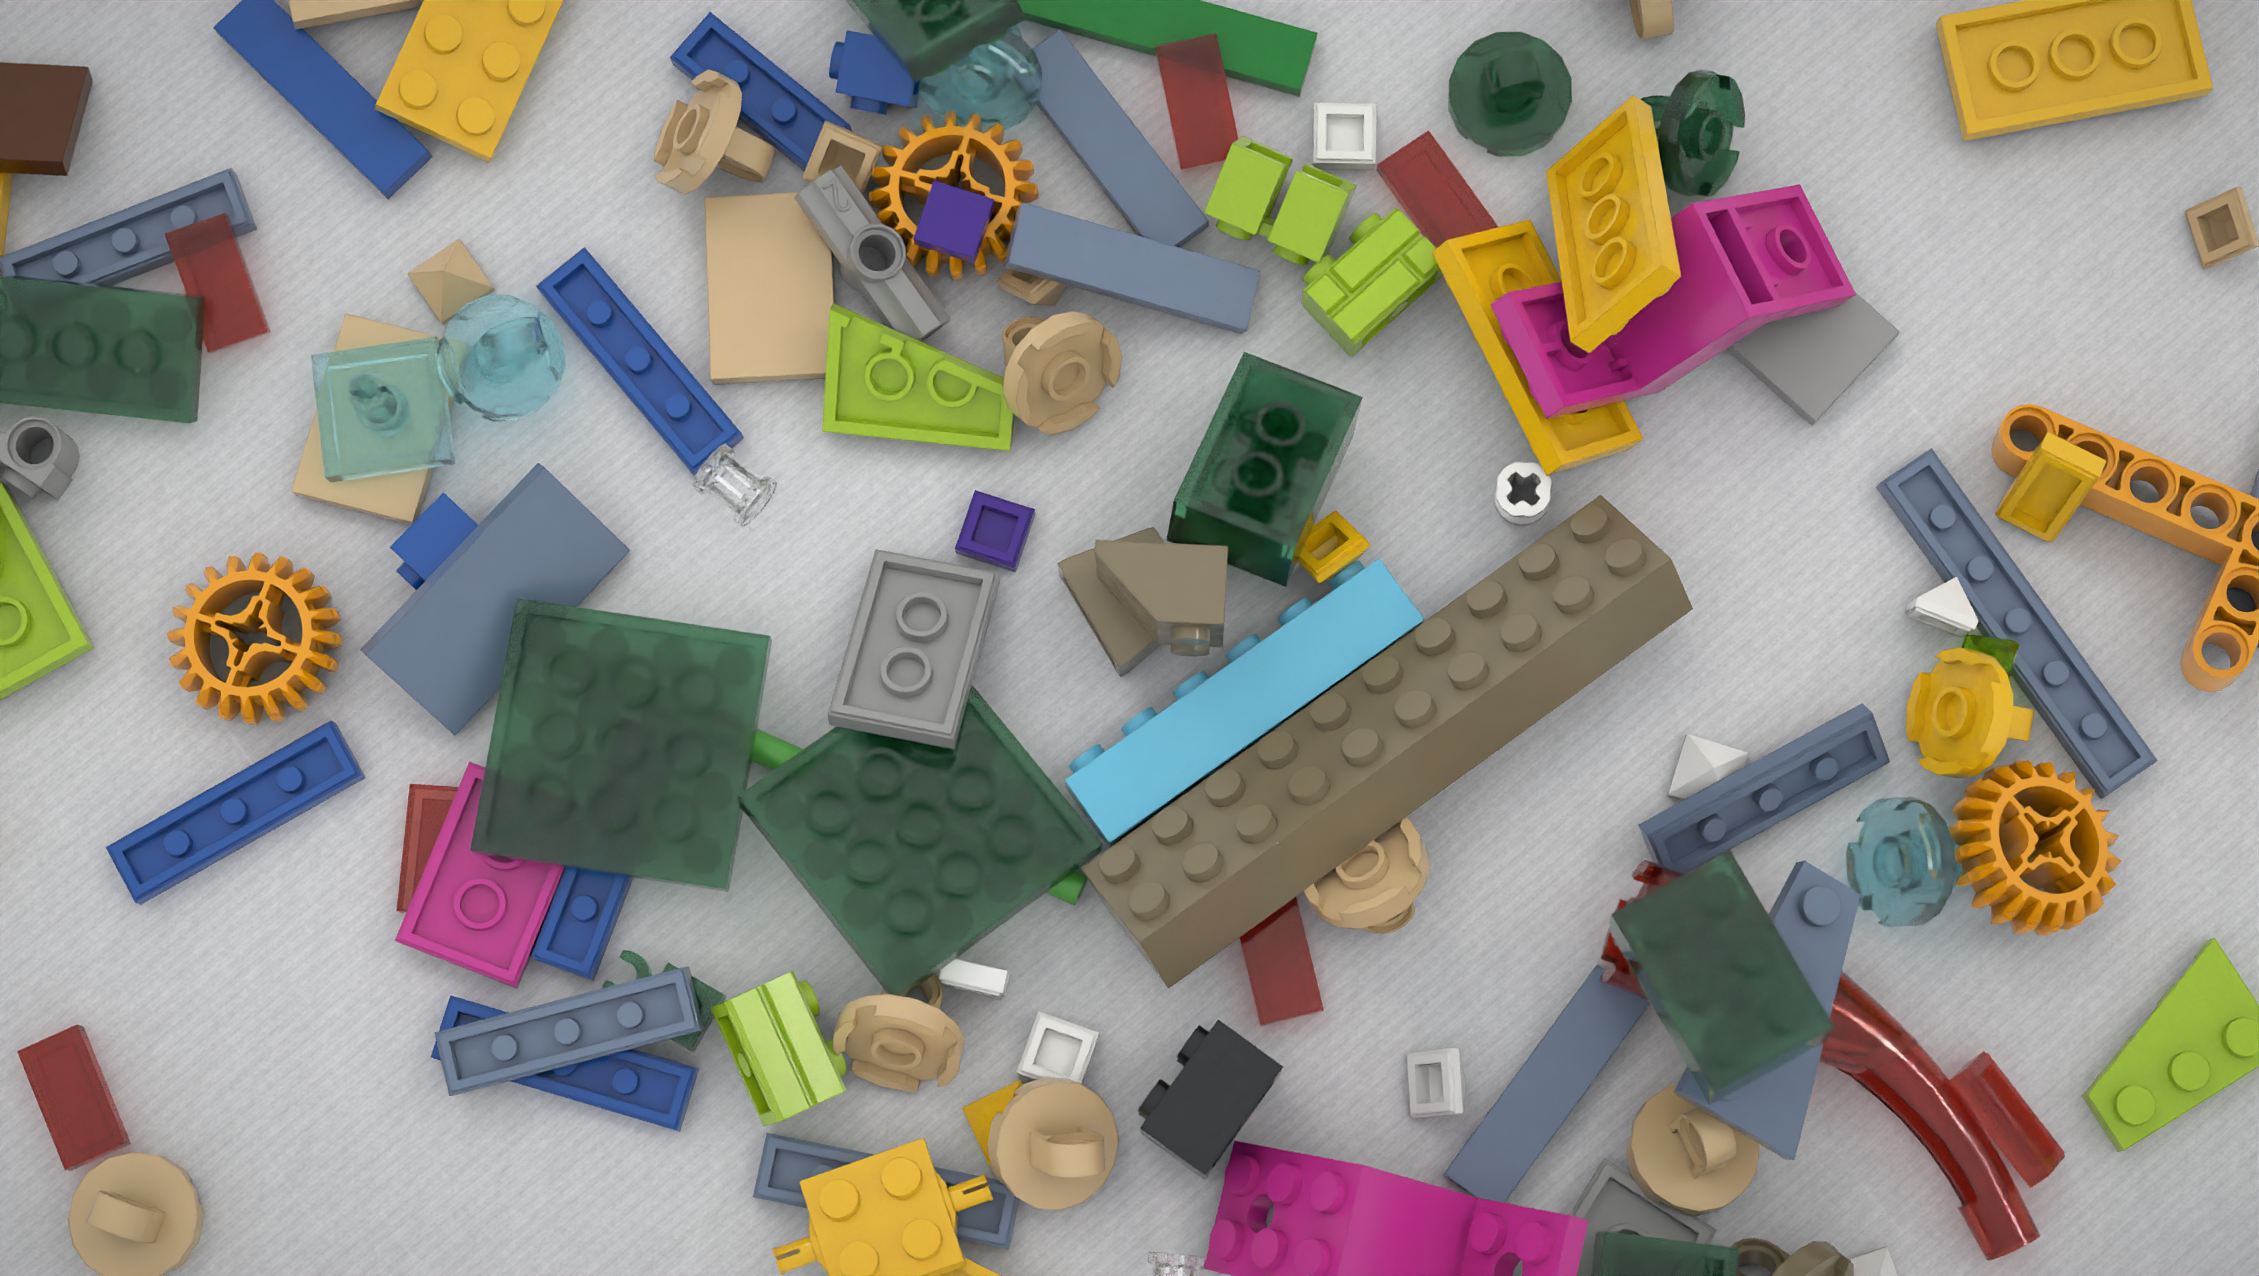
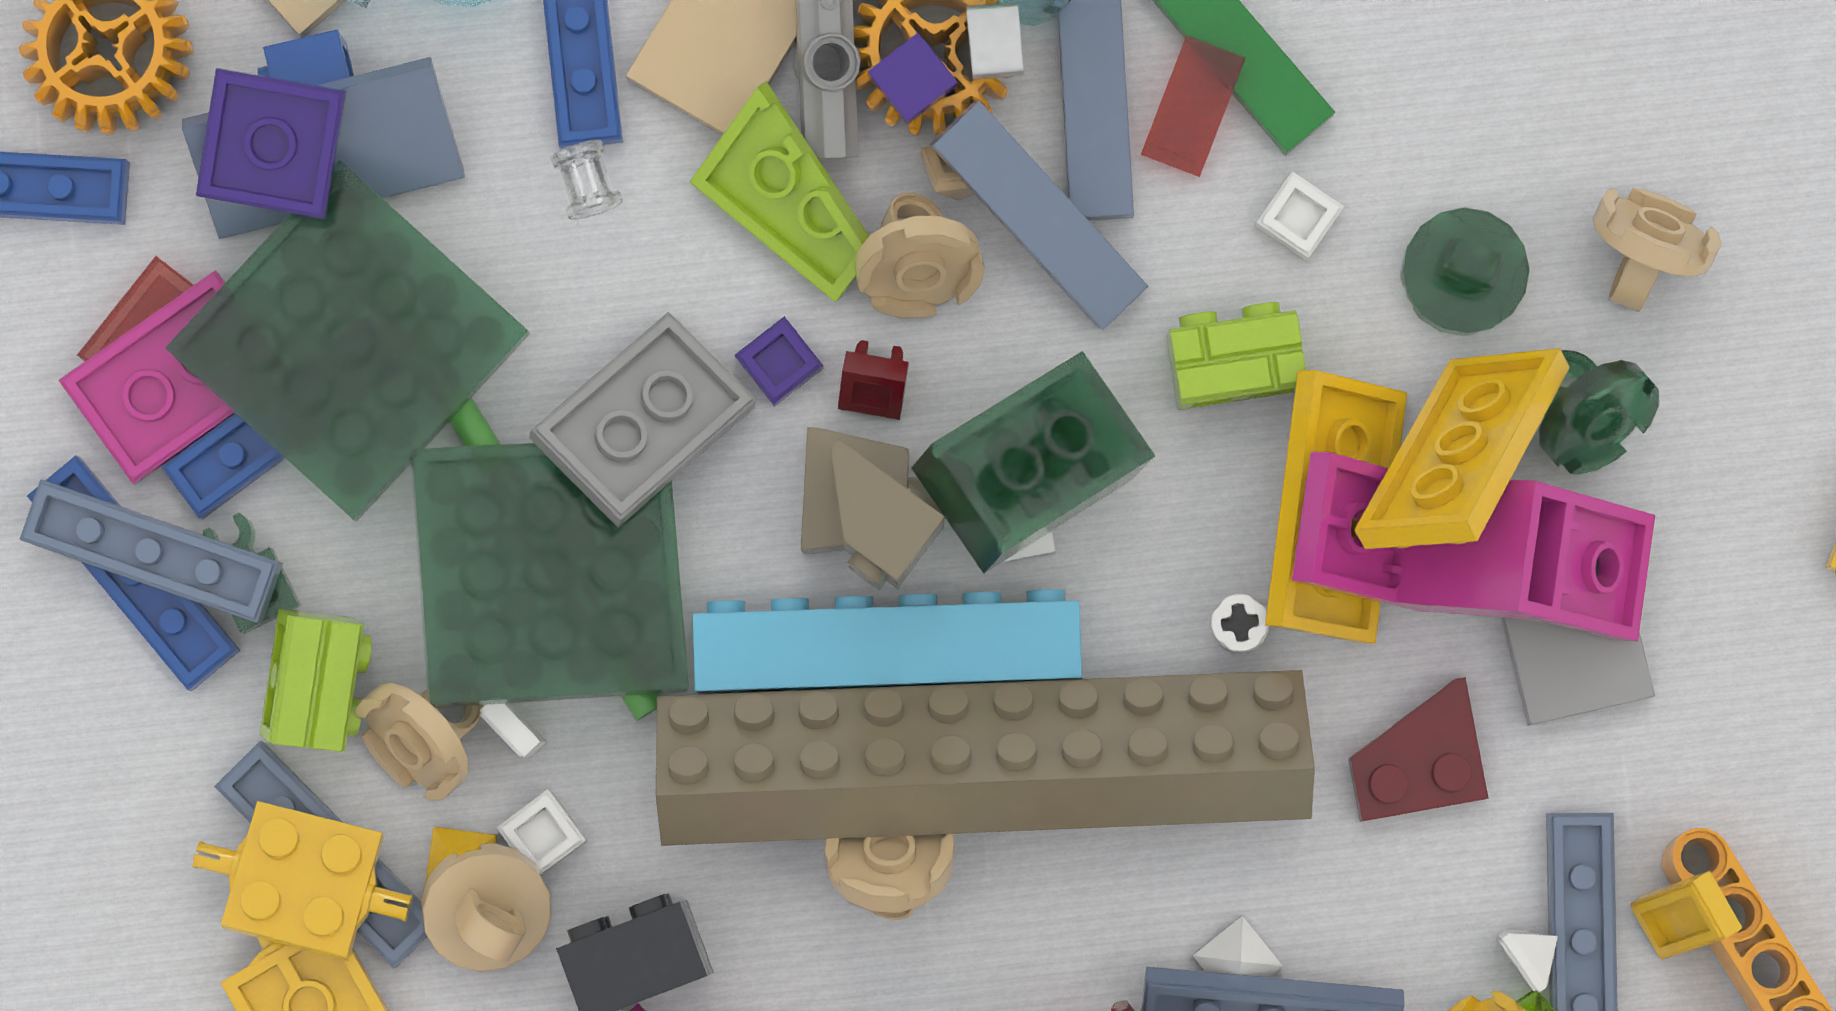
camera: 30 degrees right, 5 degrees up
lime piece [1204,136,1357,265] -> none
clear red tile [1239,897,1324,1026] -> none
yellow slope [1285,510,1370,583] -> none
clear red tile [1376,130,1498,248] -> none
none -> dark purple tile [196,68,346,219]
none -> dark red tile [838,340,909,420]
none -> flat silver piece [966,2,1024,80]
none -> dark red wing [1348,677,1489,822]

